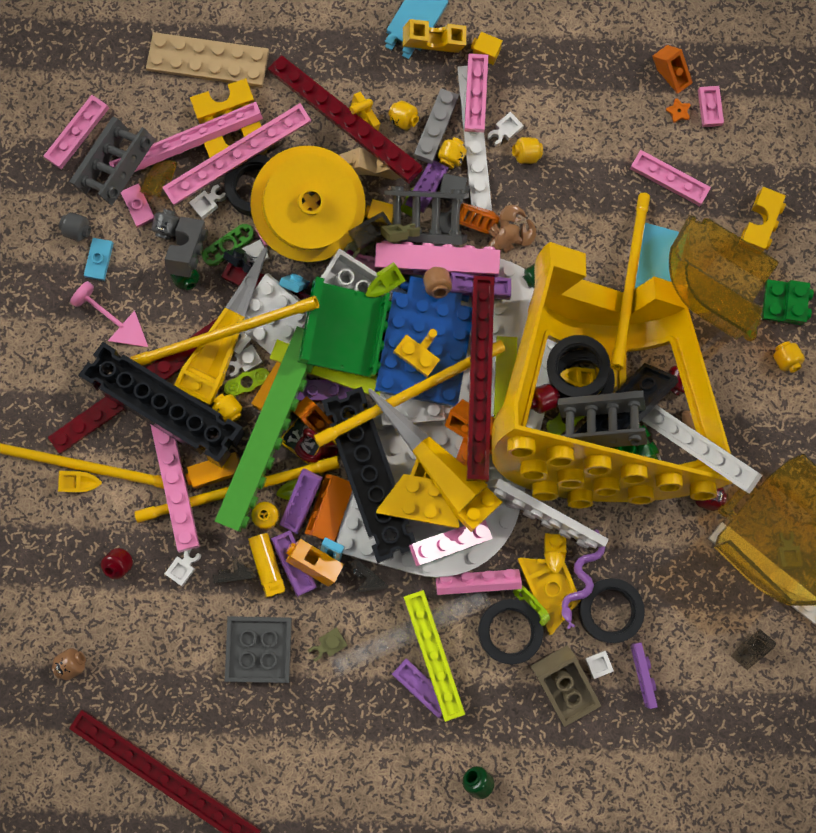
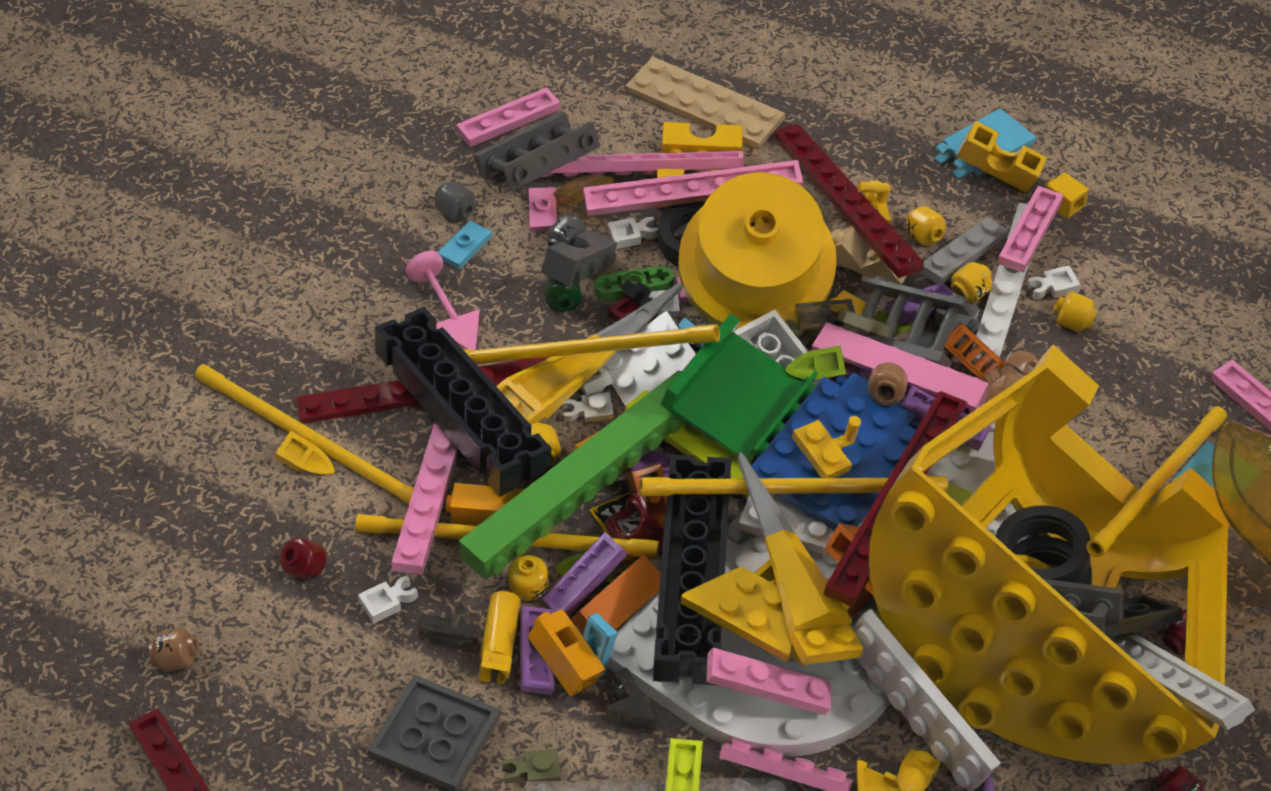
camera: 25 degrees right, 30 degrees down
lime piece [224,368,270,397] -> none

